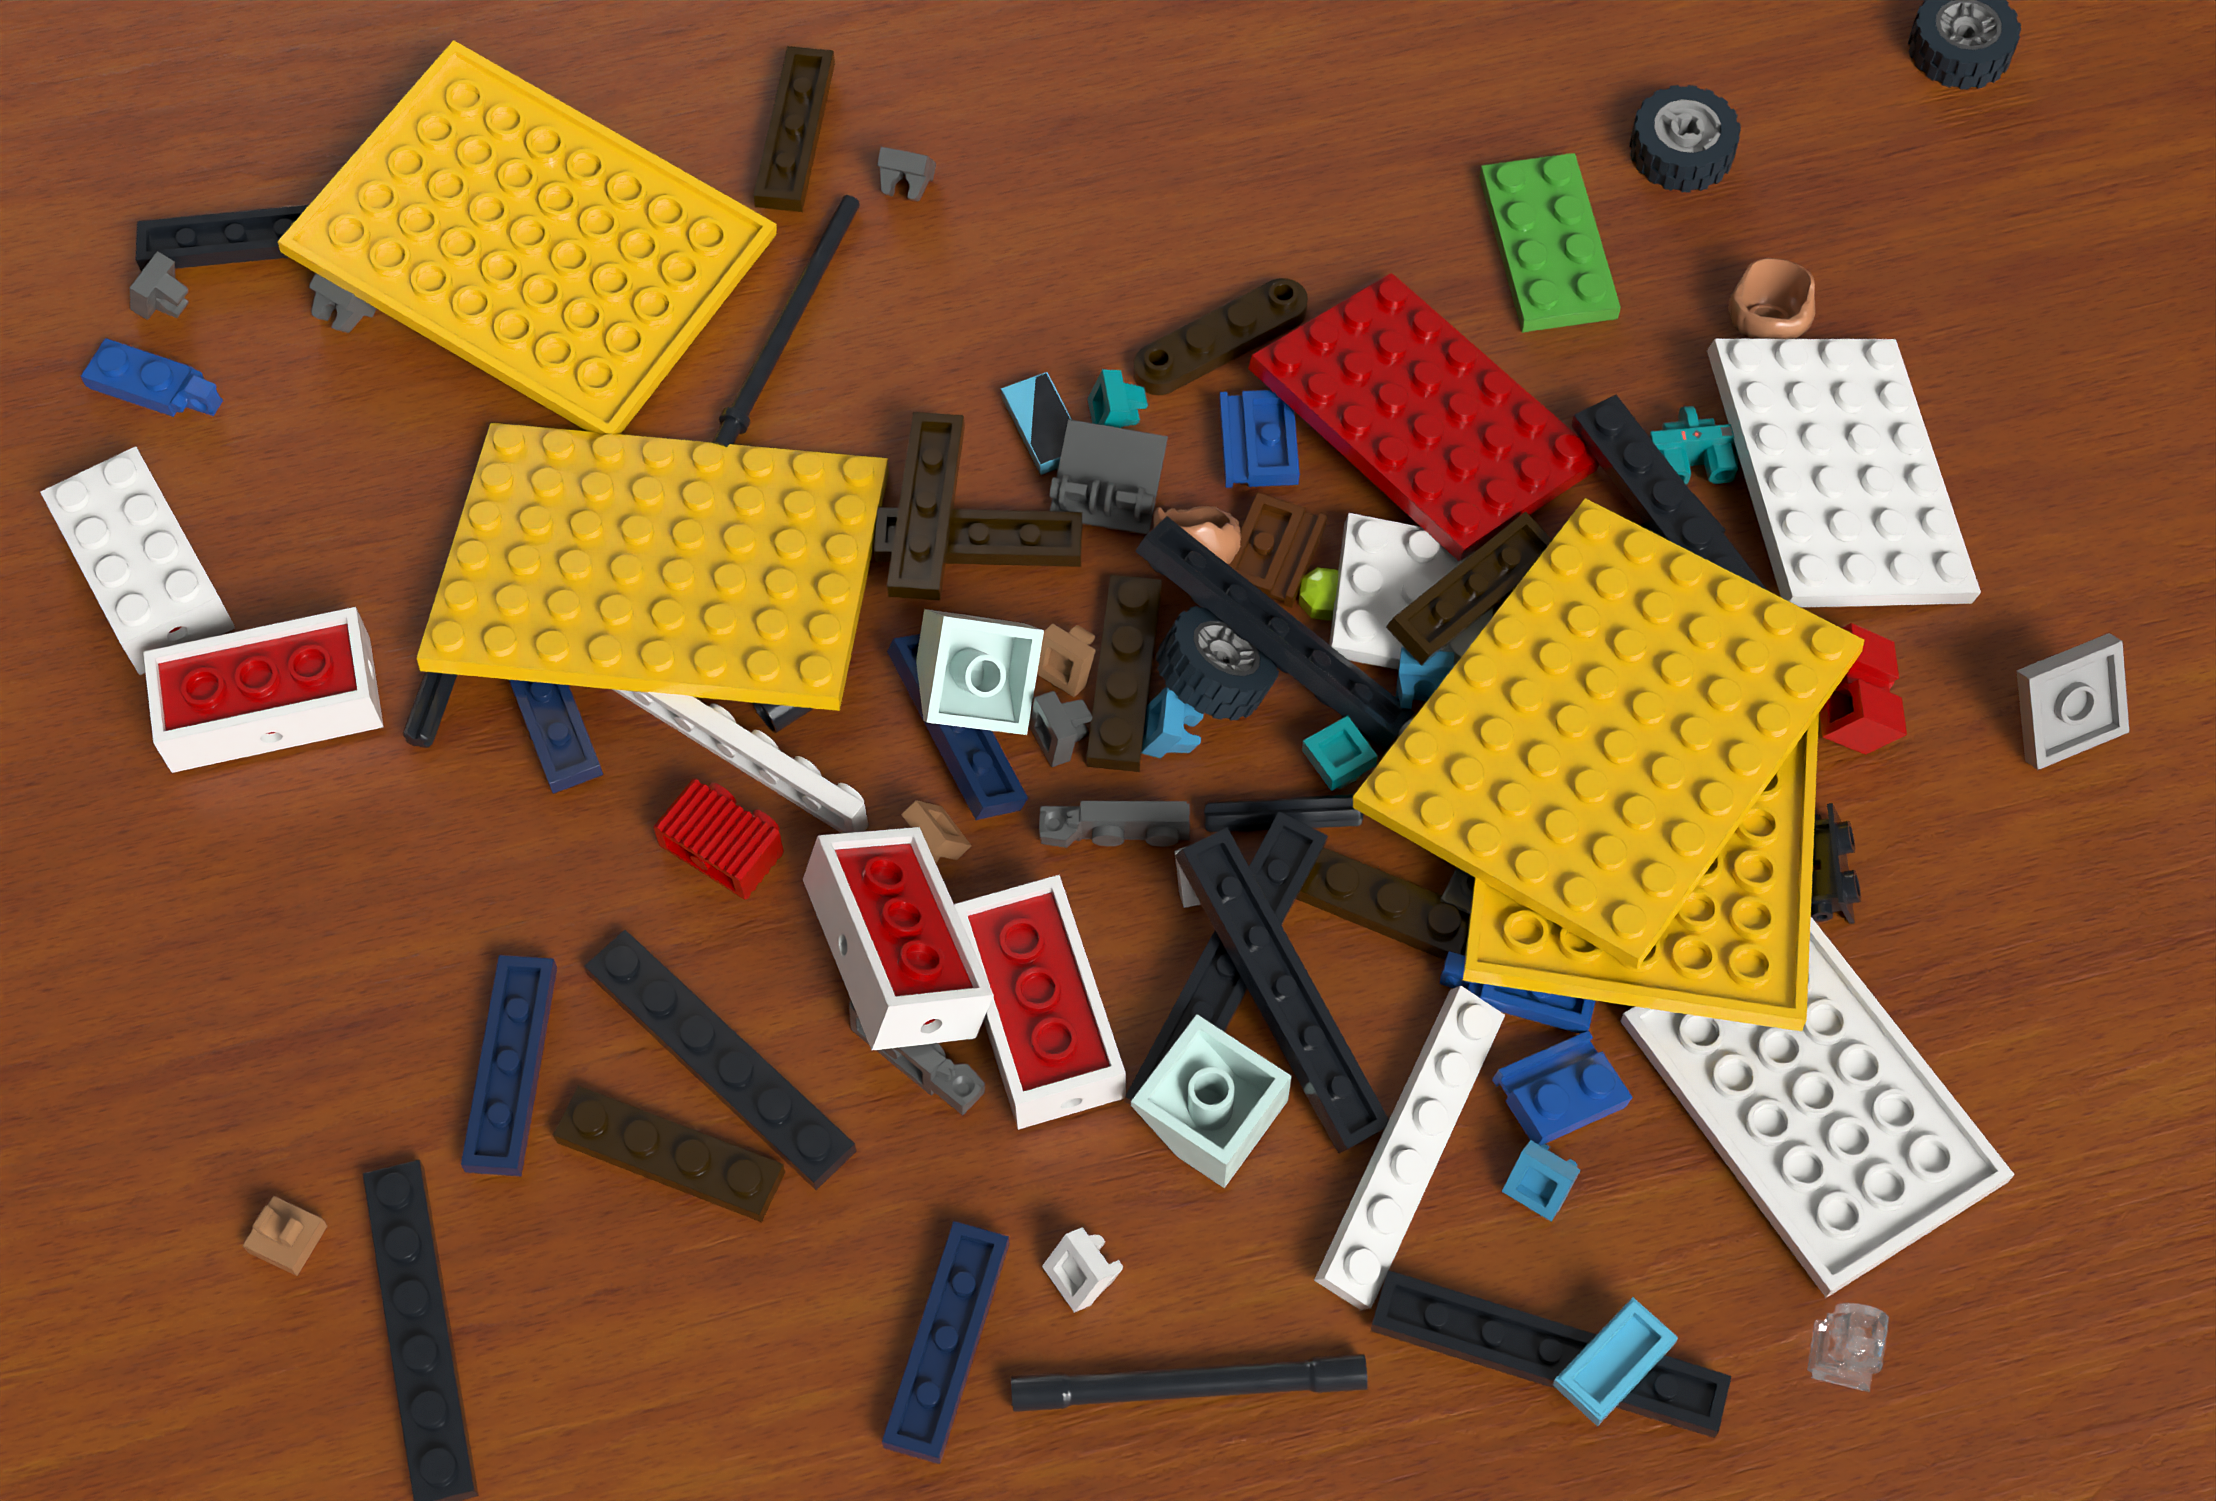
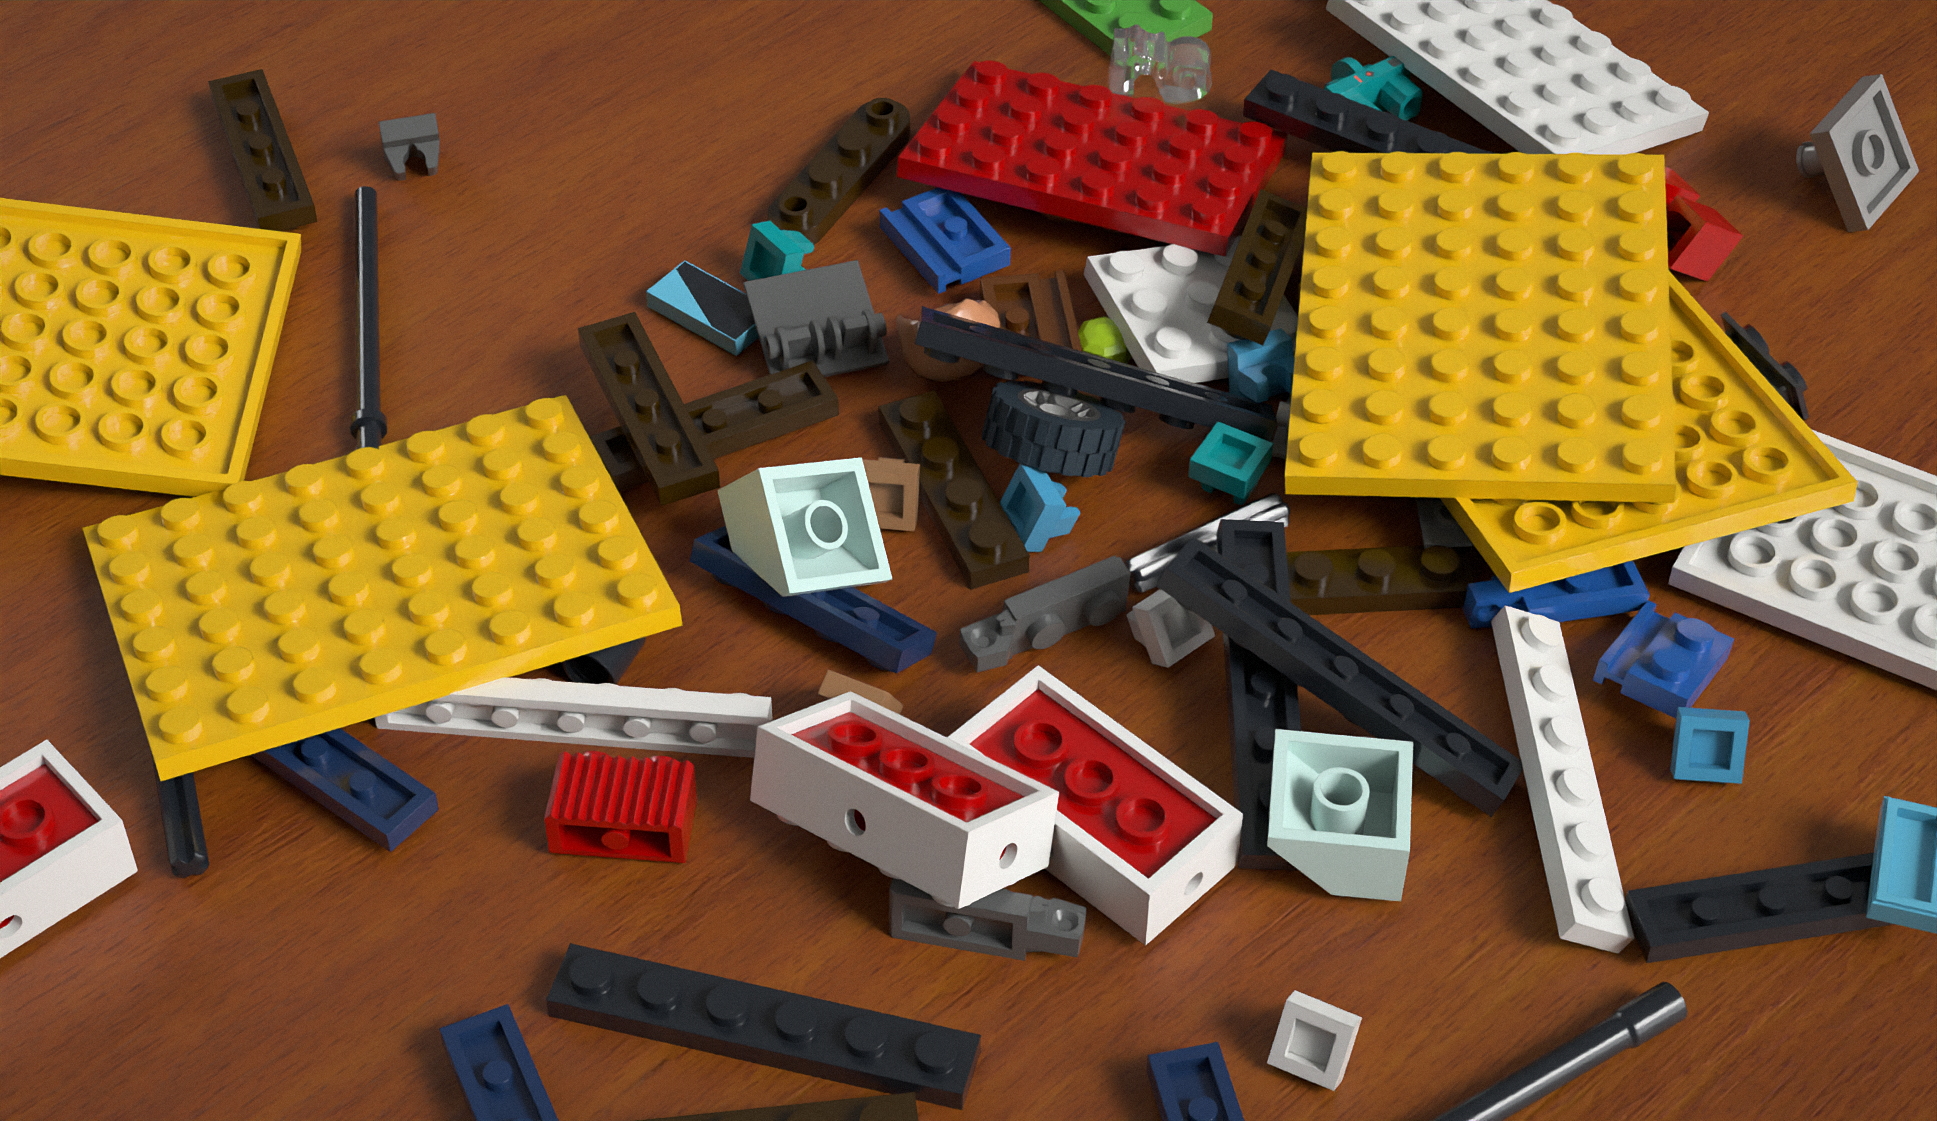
camera: 30 degrees left, 15 degrees down
dark grey tile [1028,691,1093,768] -> none
none -> clear leg [1108,24,1212,104]

